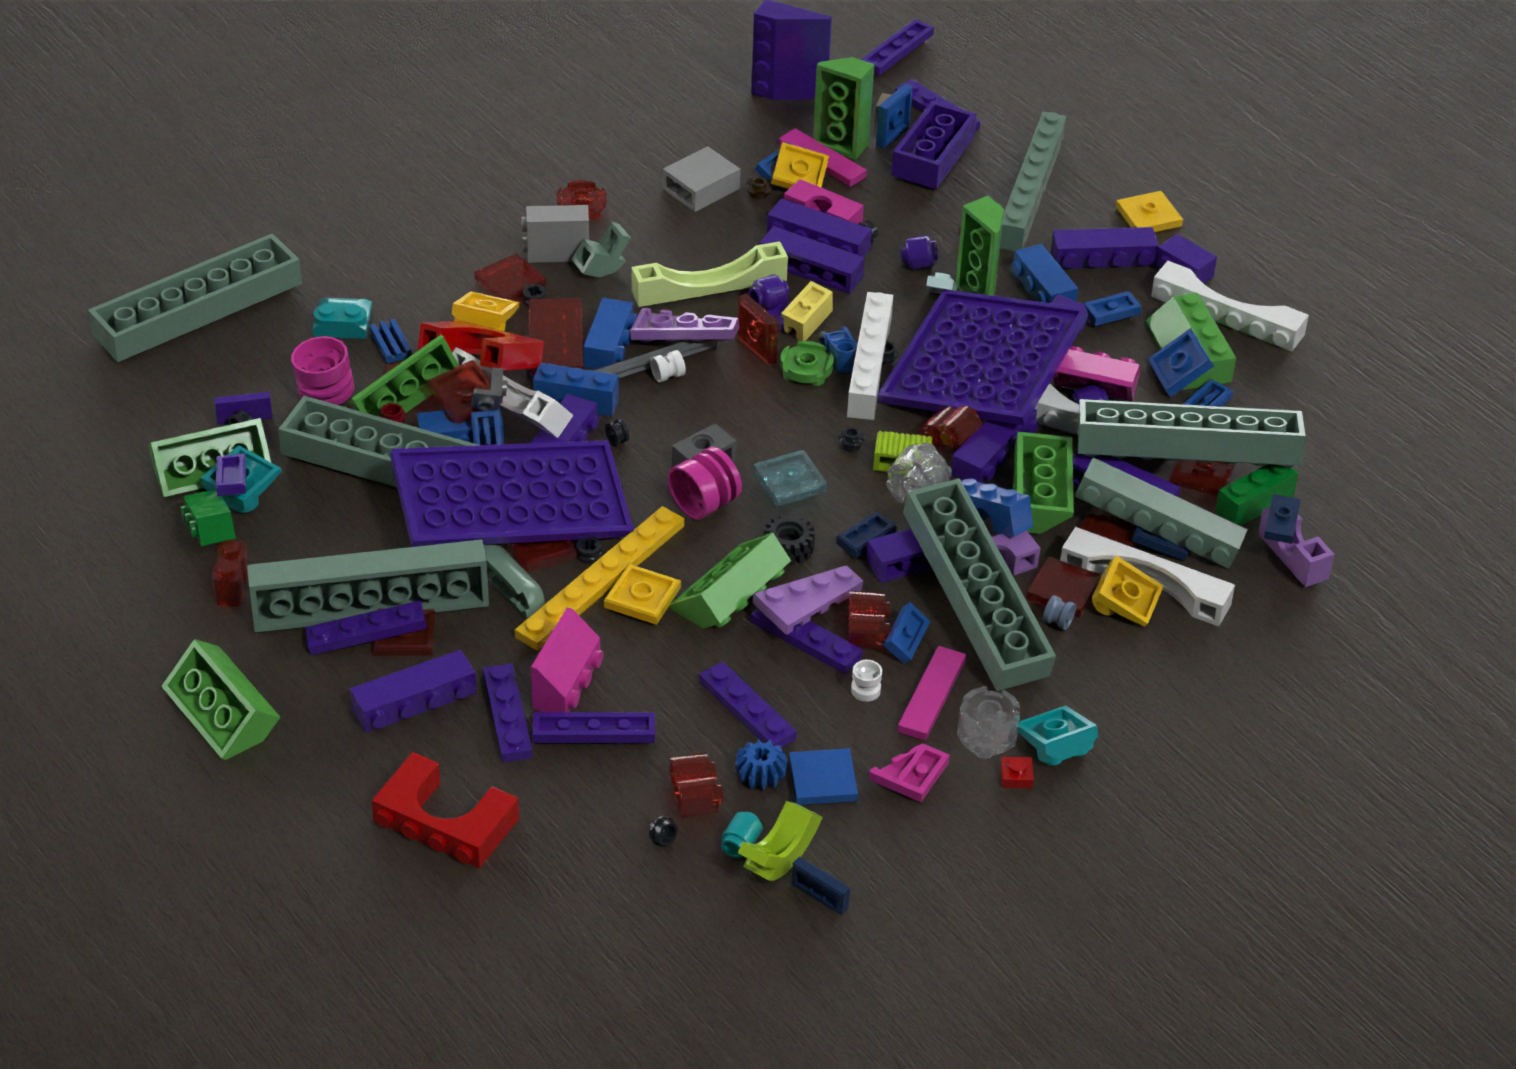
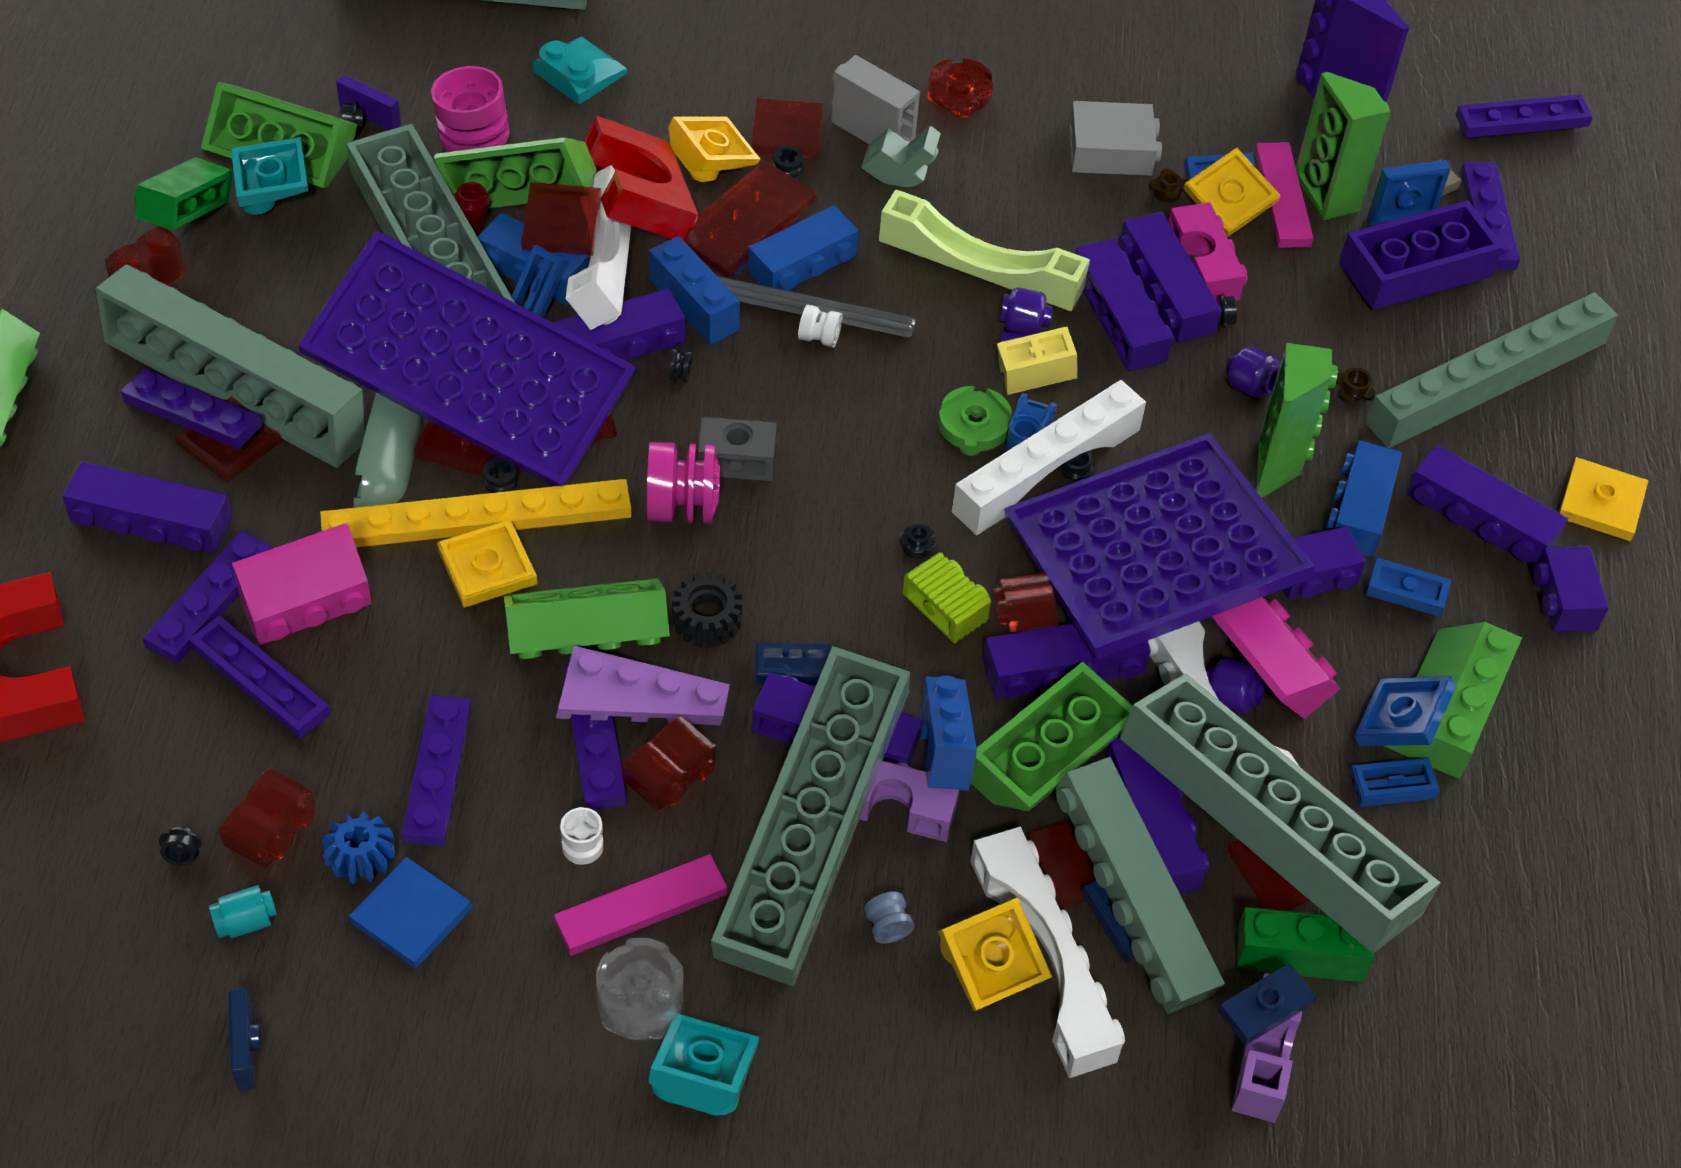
camera: 40 degrees right, 10 degrees up
dark purple tile [216,454,246,496] -> none
blue tile [369,319,412,363] -> none
flat silver bracket [471,367,508,411] -> none
medium lavender wing [630,308,739,342] -> none
clear red tile [737,294,779,365] -> none
lime arch [738,801,823,881] -> none
clear light blue plate [753,449,828,507] -> none
dark pink wing [869,743,950,802] -> none
blue plate [883,602,930,664] -> none
clear brick [886,442,952,504] -> none
light aqua plate [926,273,957,294] -> none
red plate [1000,757,1034,788] -> none
clear red tile [1026,557,1101,618] -> none
white arch [1151,261,1309,351] -> none

